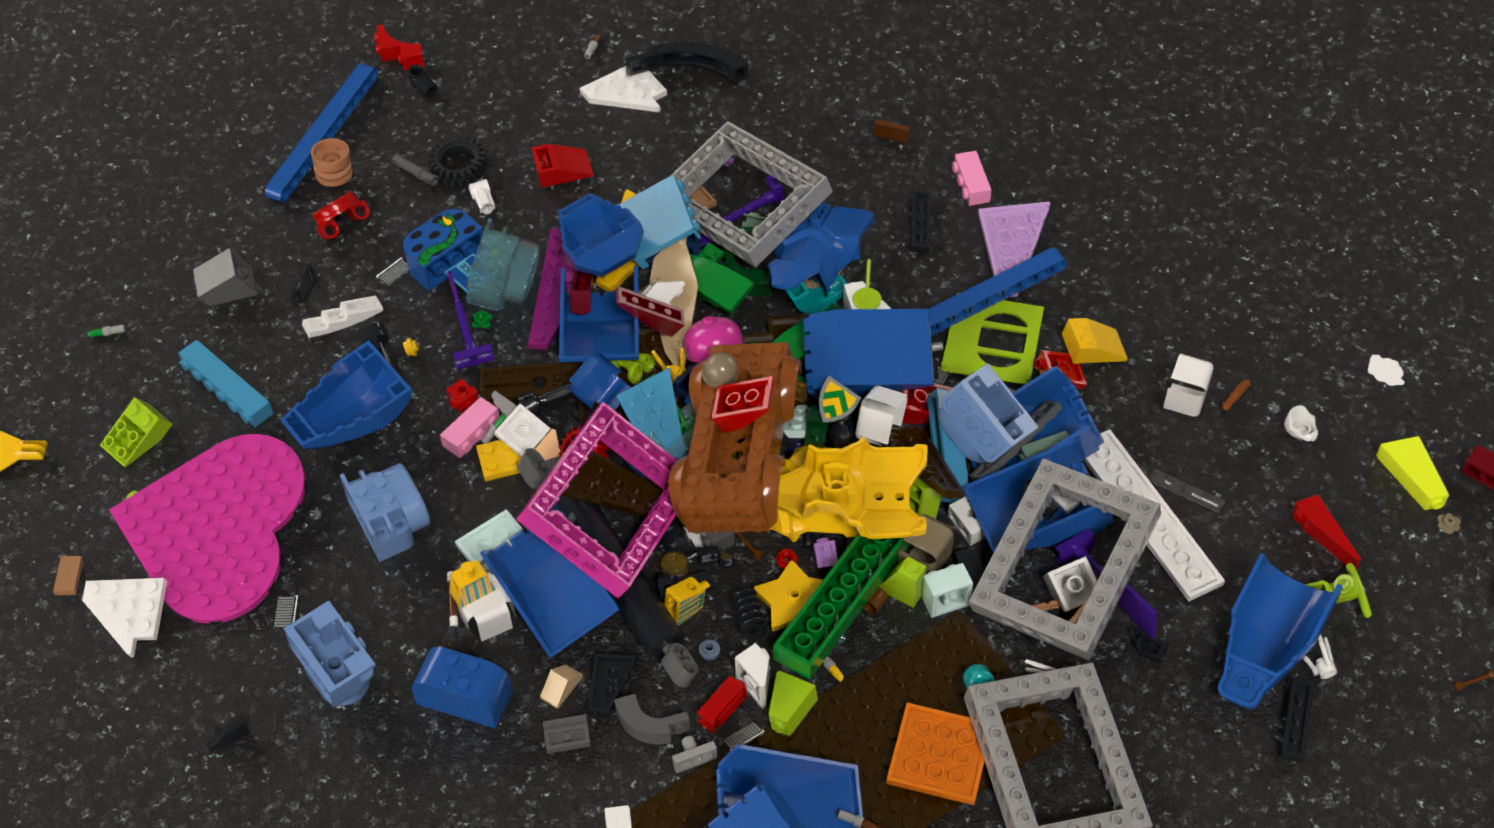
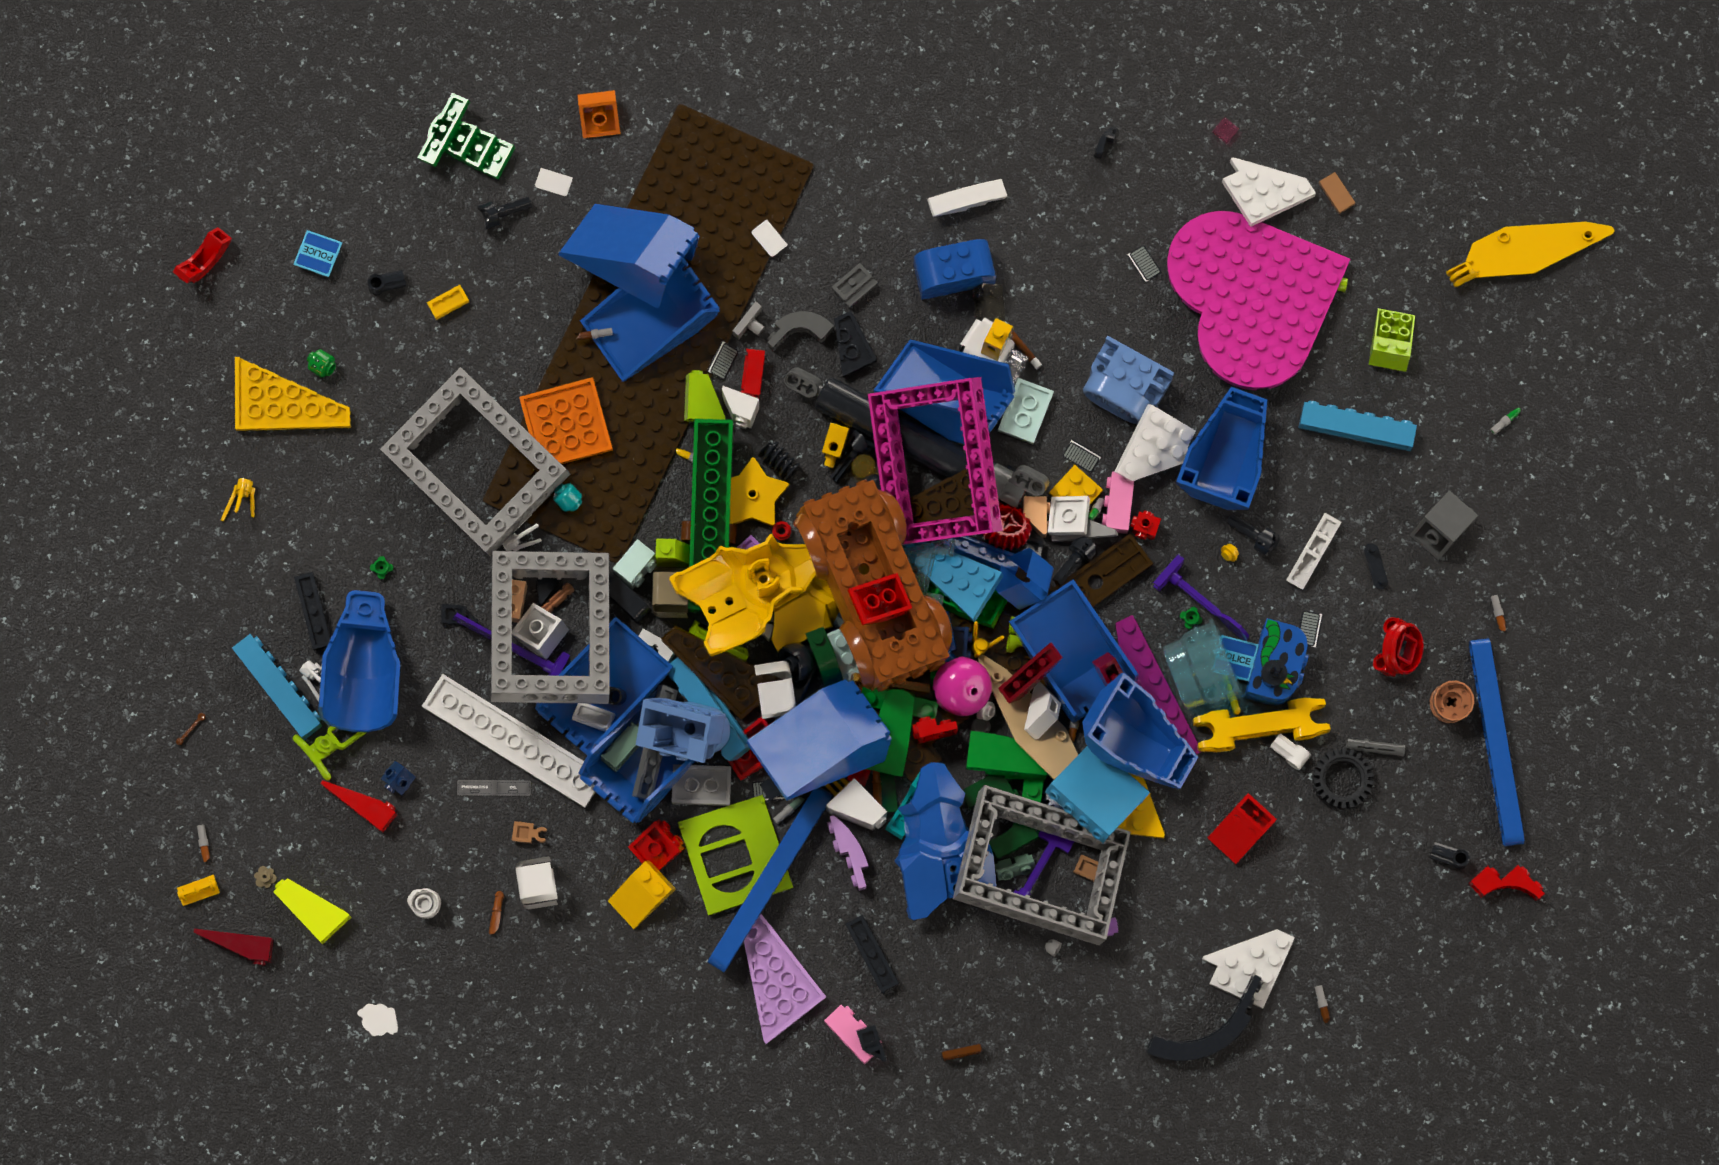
camera: 145 degrees right, 25 degrees up
medium blue brick [284,601,376,708] -> none
tan slope [540,664,583,709] -> none
sand blue plate [699,640,720,661] -> none
dark tan helmet [702,352,739,388] -> none
sticker [819,376,861,422] -> none
lime piece [853,259,882,309] -> none
none -> dark azure brick [232,634,322,740]
none -> green plate [370,556,393,579]
none -> dark blue brick [381,761,416,795]
none -> medium nougat plate [512,821,547,844]
none -> lavender slope [827,815,868,891]
none -> black slope [856,1024,887,1062]
none -> red plate [912,716,958,744]
none -> white slope [927,179,1007,217]
none -> sticker [1063,439,1101,473]
none -> white wing [1114,404,1196,481]
none -> yellow piece [1193,698,1331,753]
none -> clear pink tile [1212,117,1239,144]
none -> black piece [1261,660,1288,688]
none -> light grey piece [1491,595,1506,631]

